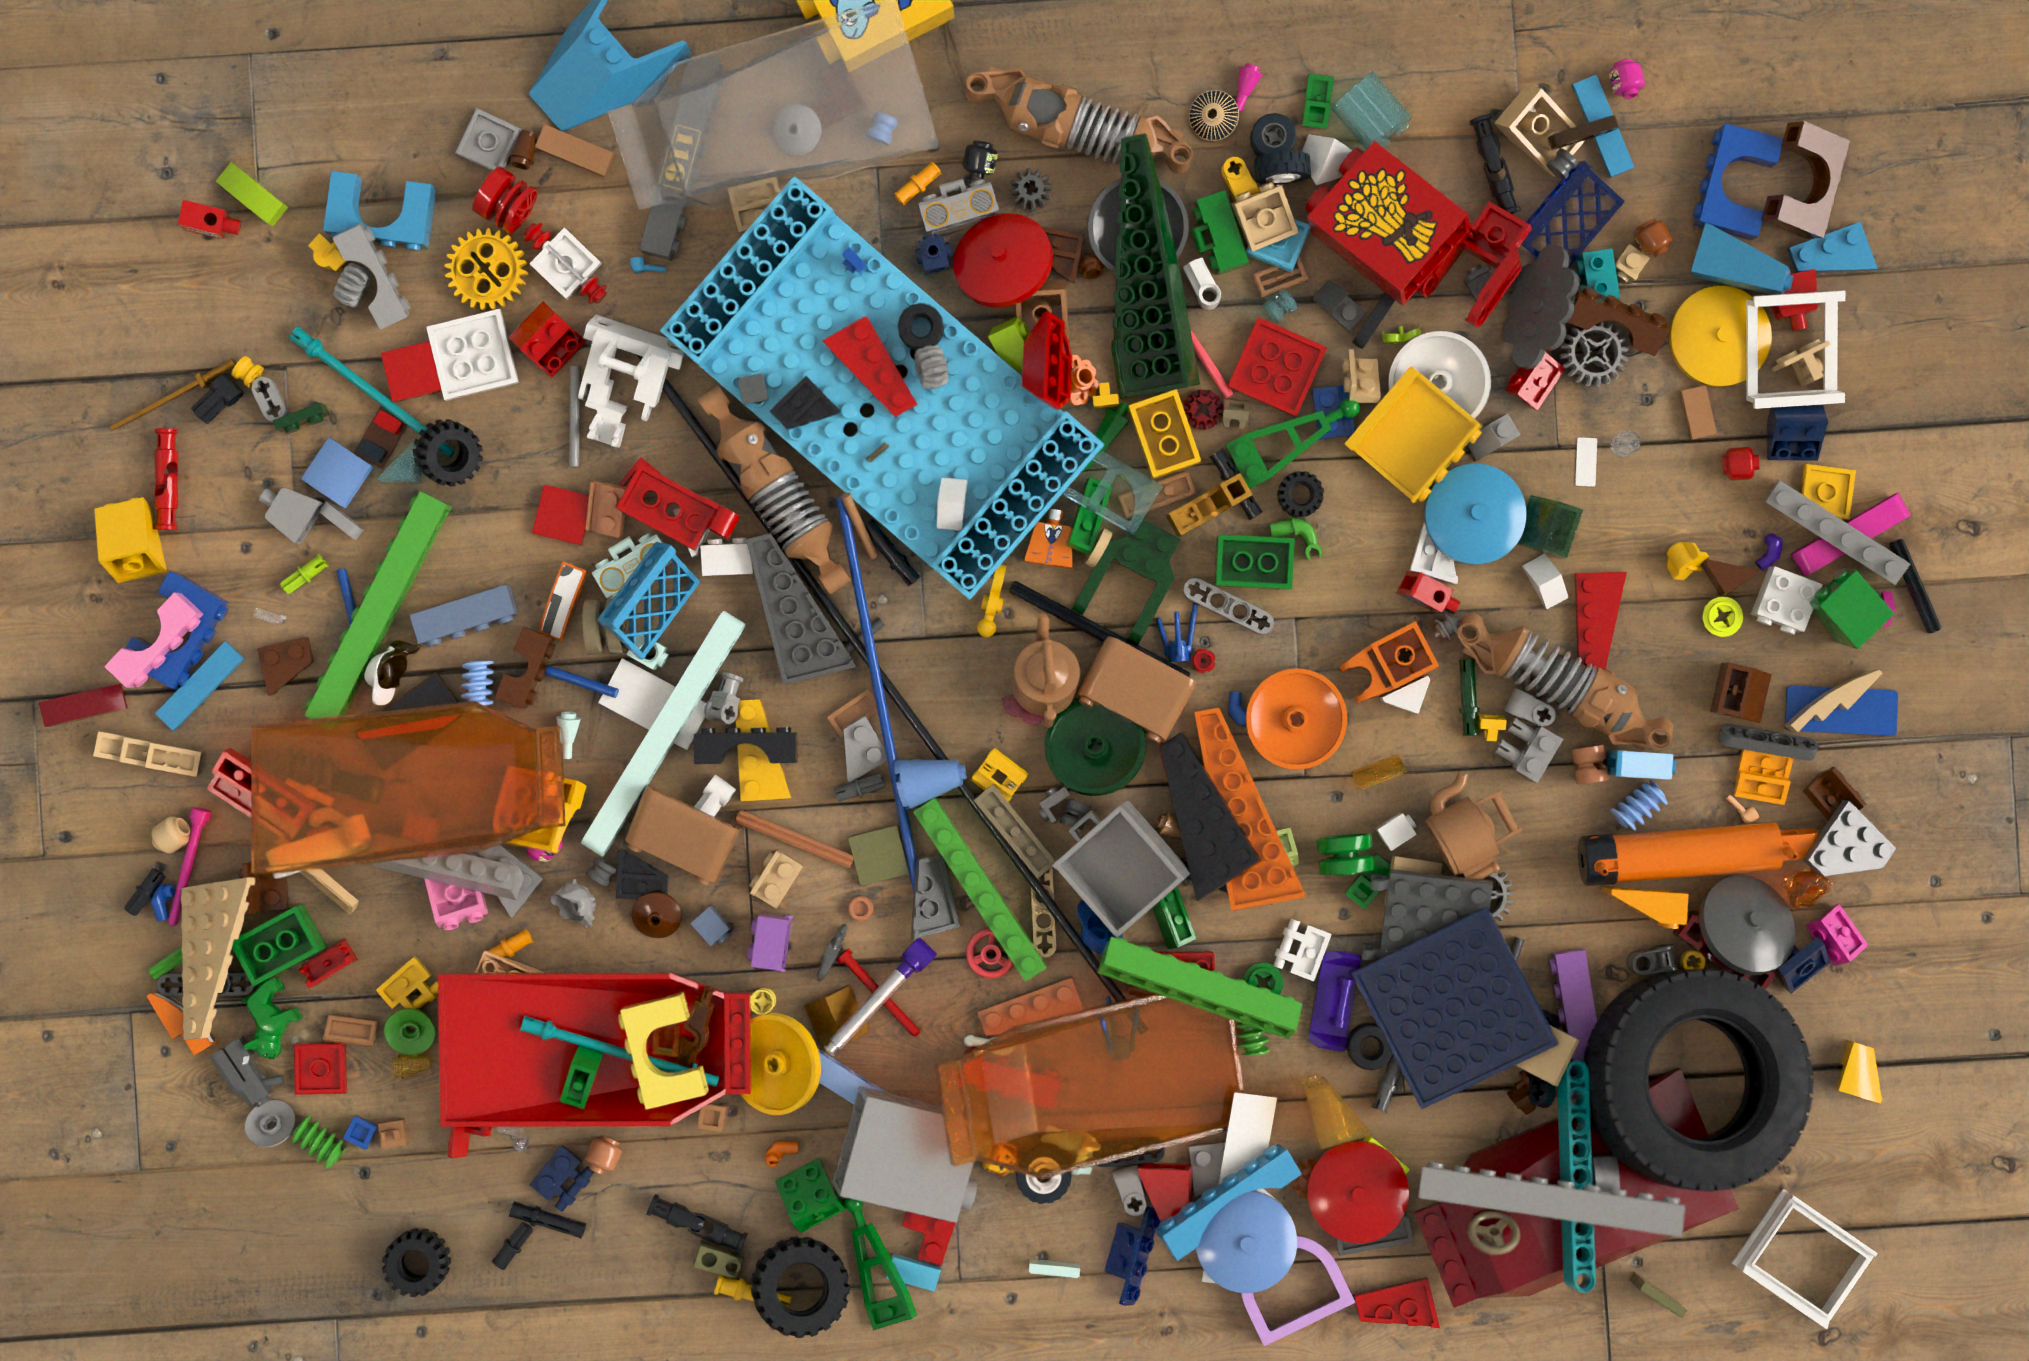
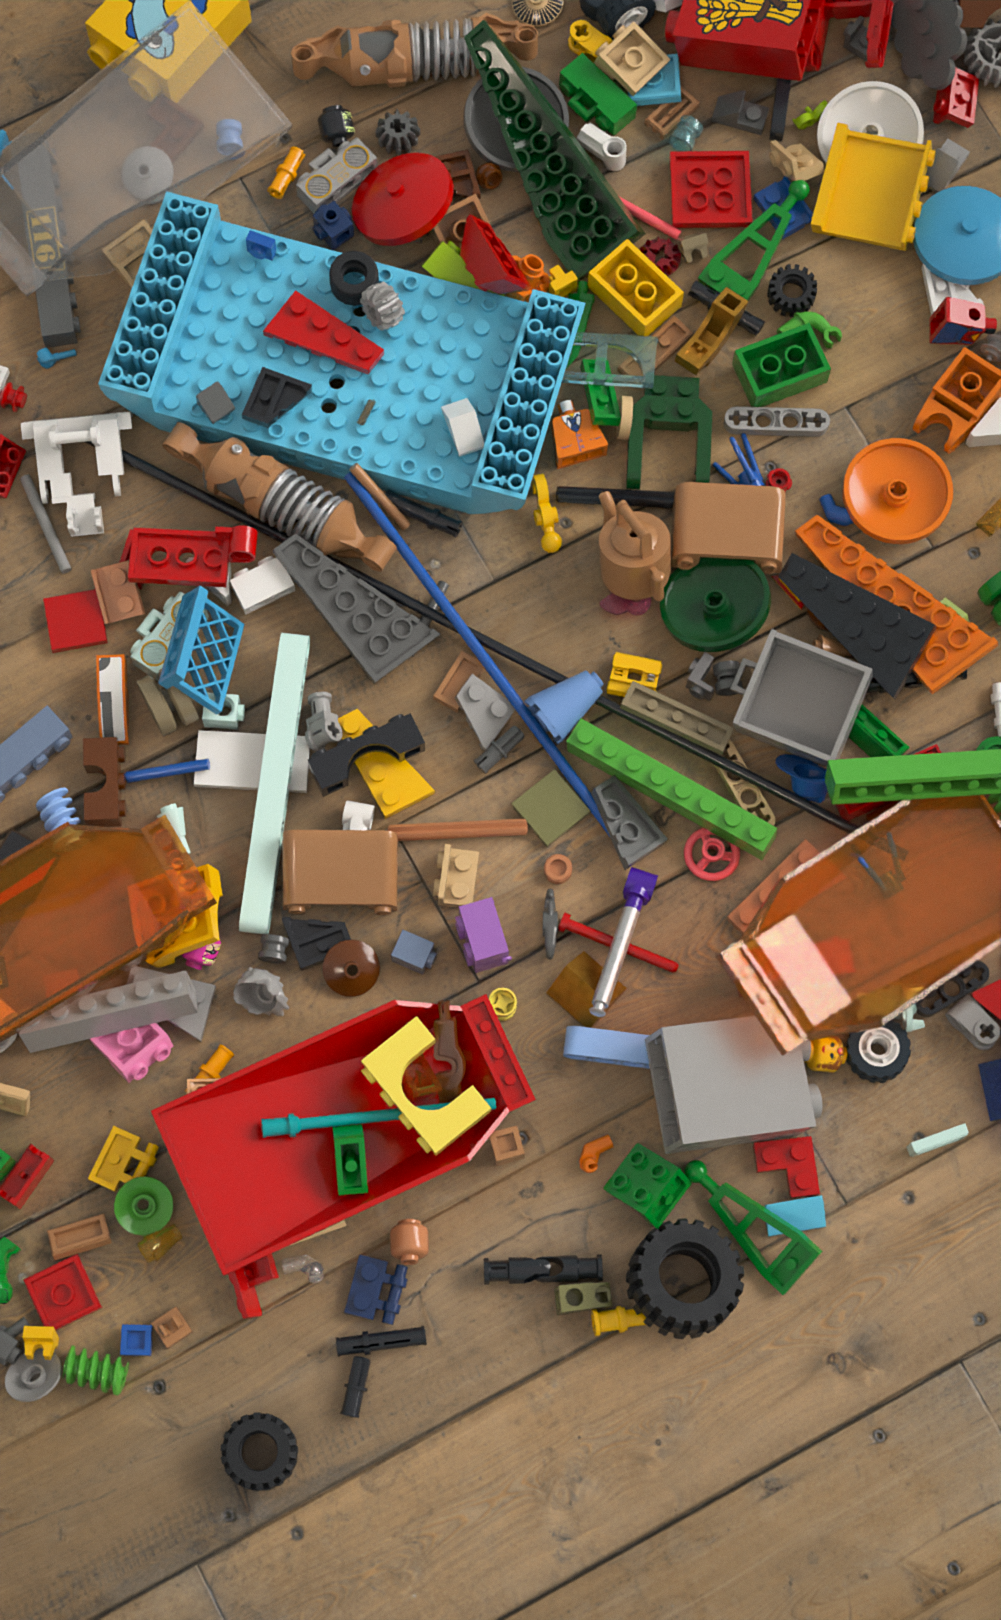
camera: 30 degrees left, 15 degrees down
yellow dish [740,1013,821,1115] -> none
none -> yellow tile [22,1326,59,1360]

